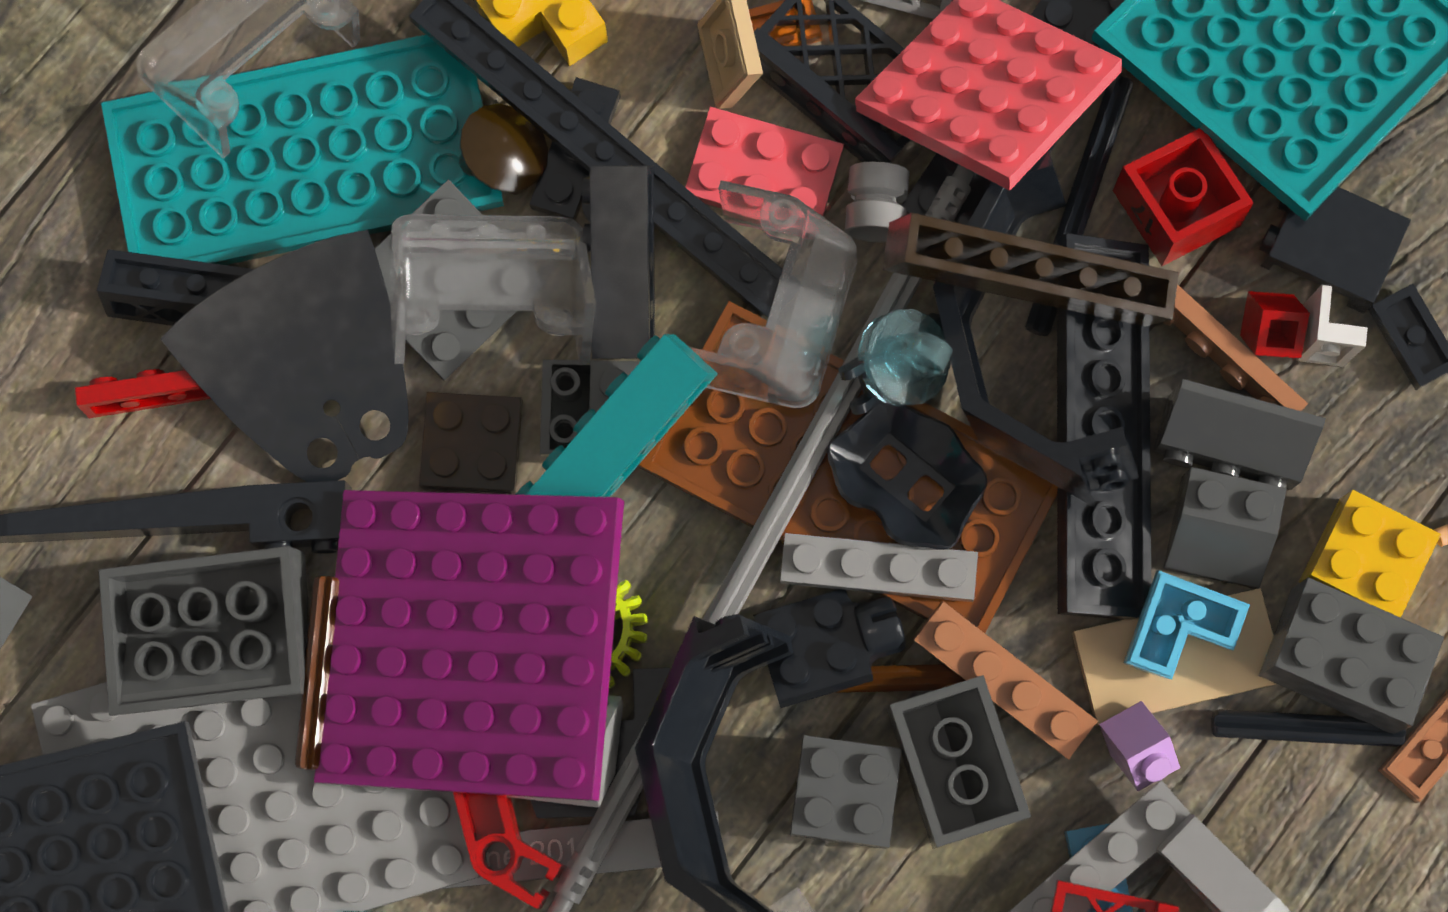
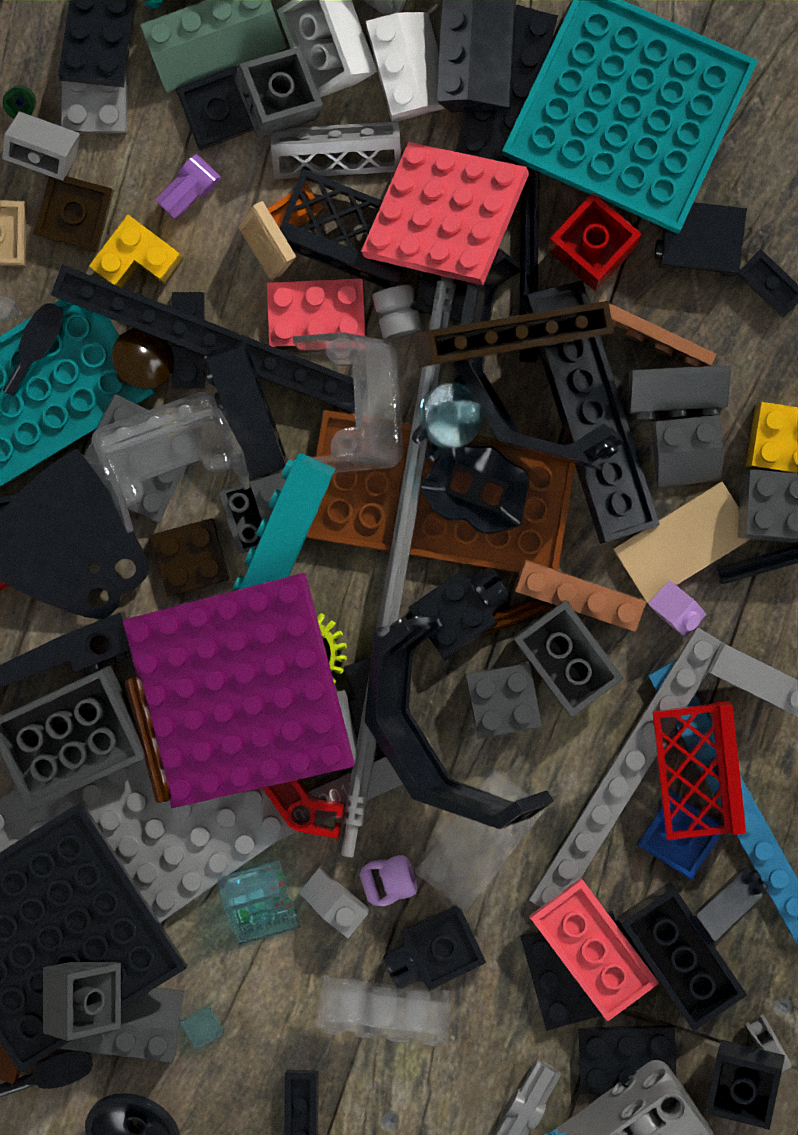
camera: 20 degrees left, 10 degrees up
light grey plate [780,533,978,602] -> none
medium azure brick [1123,570,1250,680] -> none
red brick [1240,291,1310,358] -> none
white panel [1296,285,1368,367] -> none
none -> black piece [3,303,63,397]

